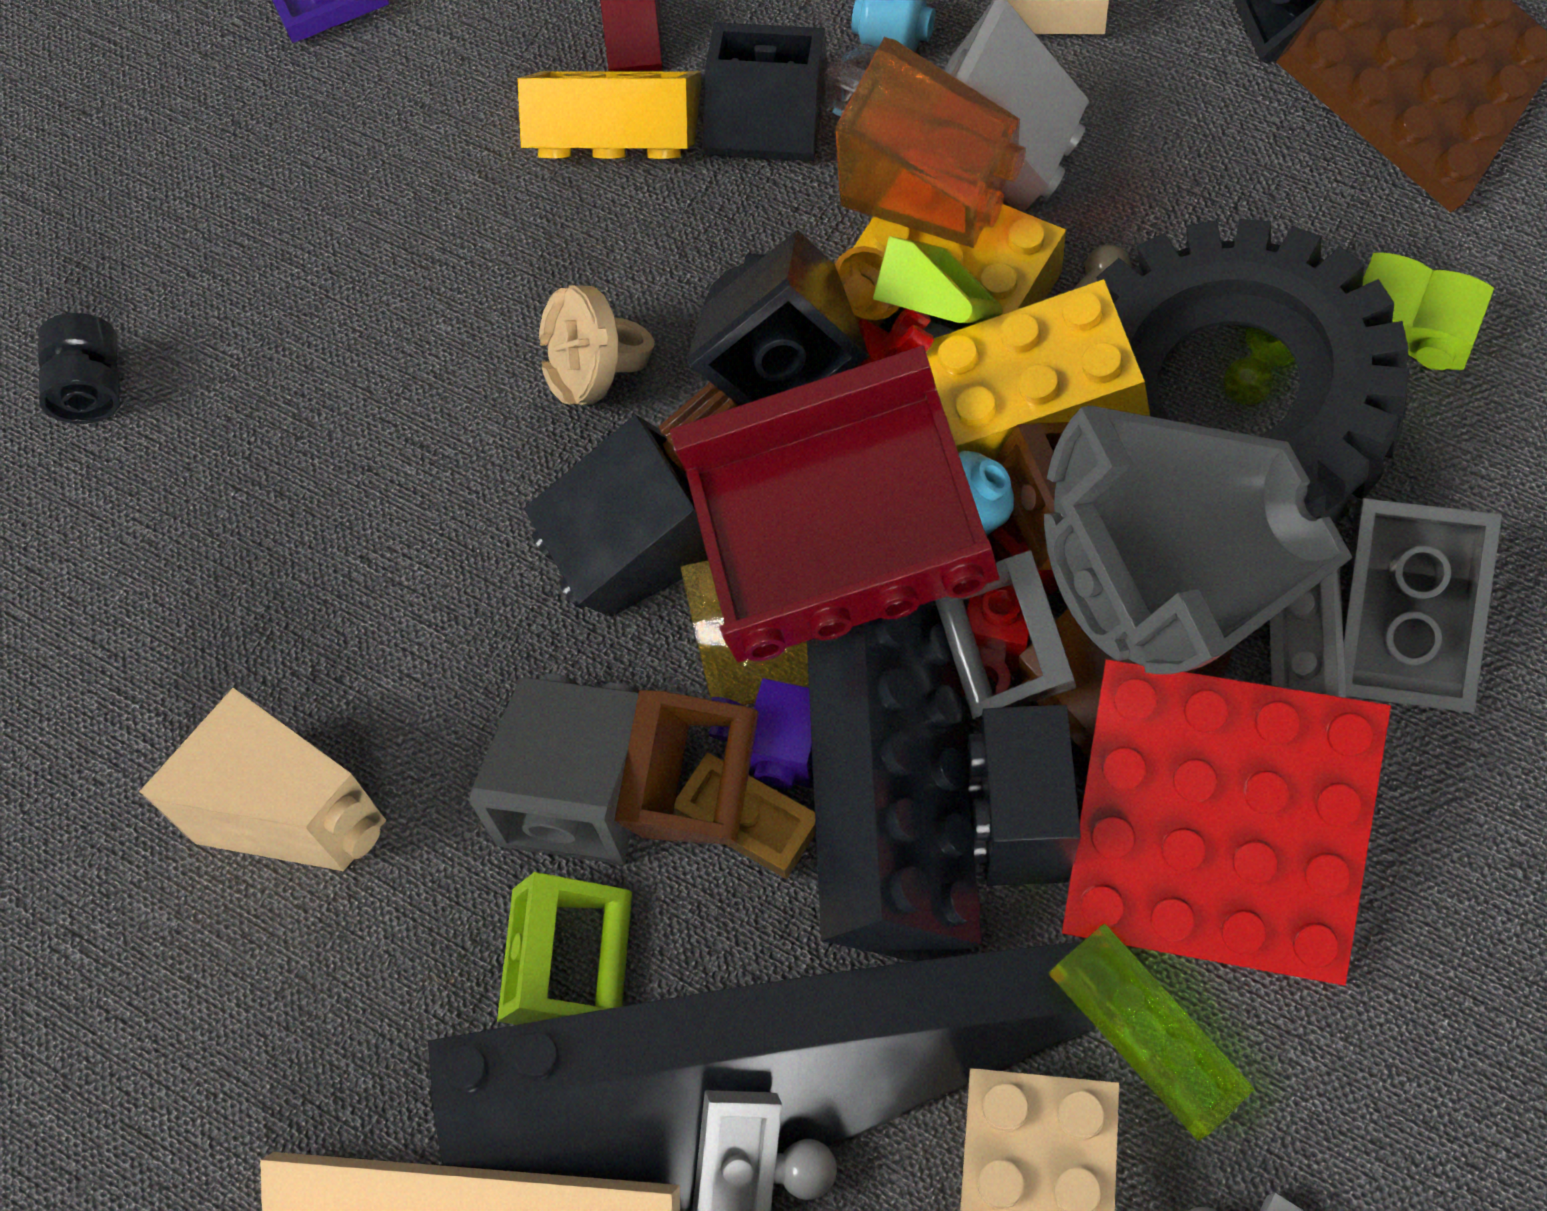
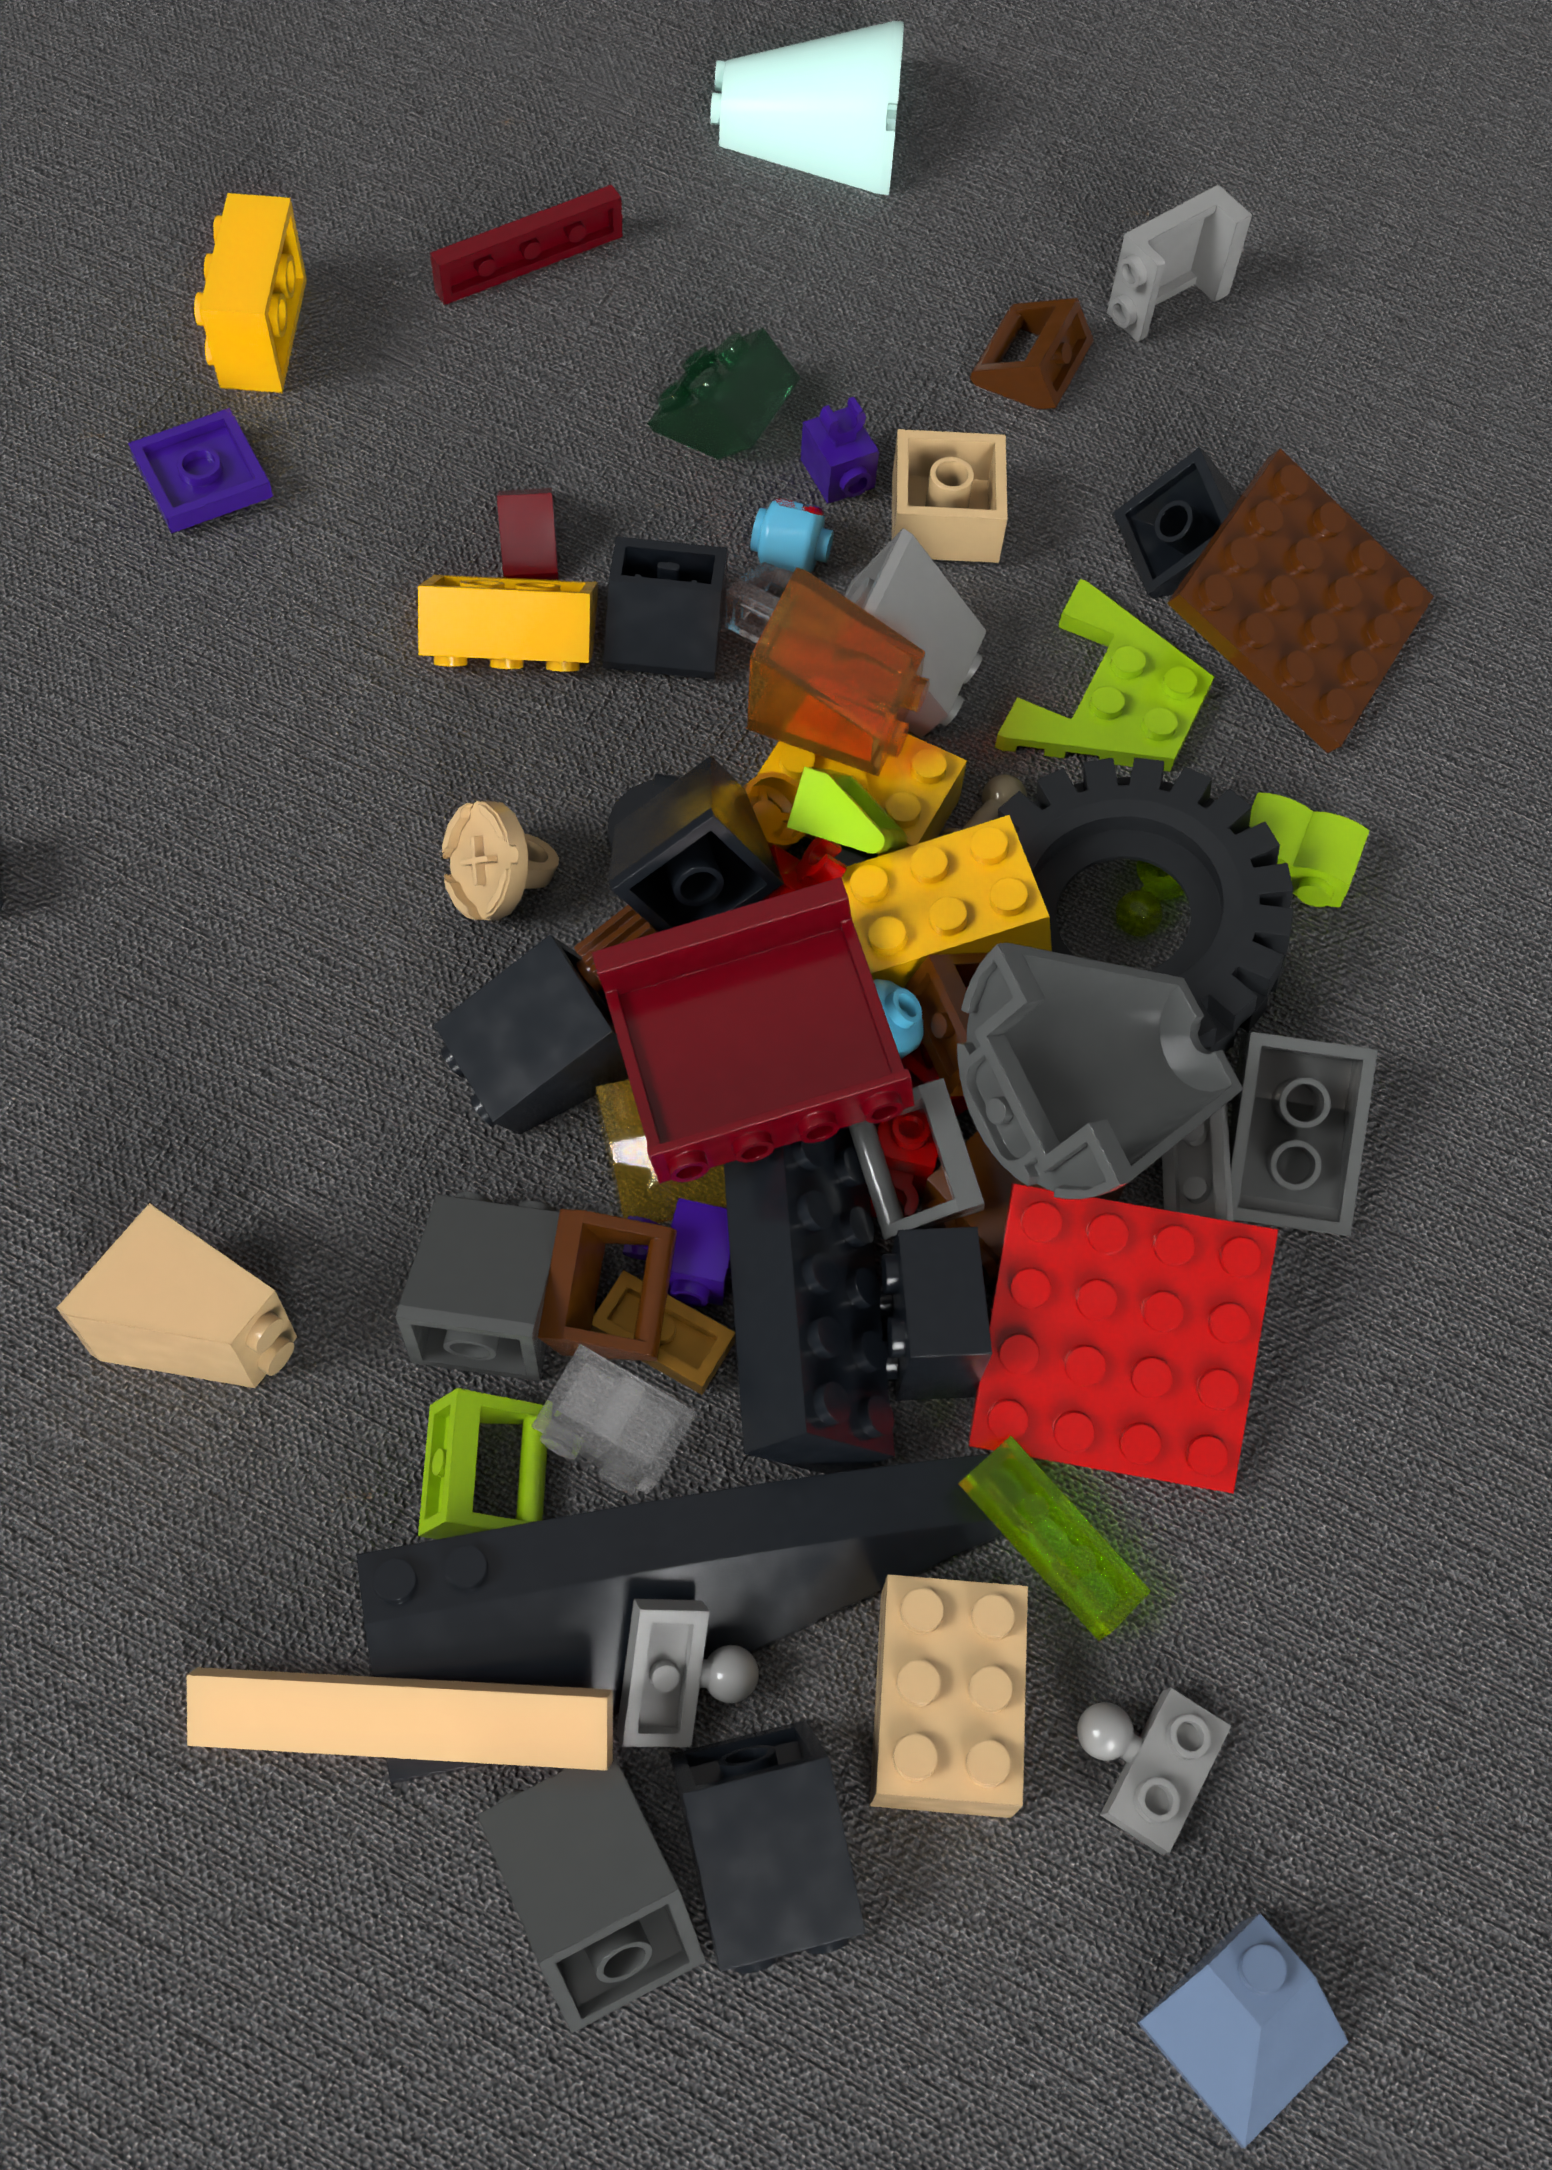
camera: 15 degrees left, 0 degrees up
none -> clear brick [531,1344,697,1495]
none -> lime wing [995,579,1214,772]

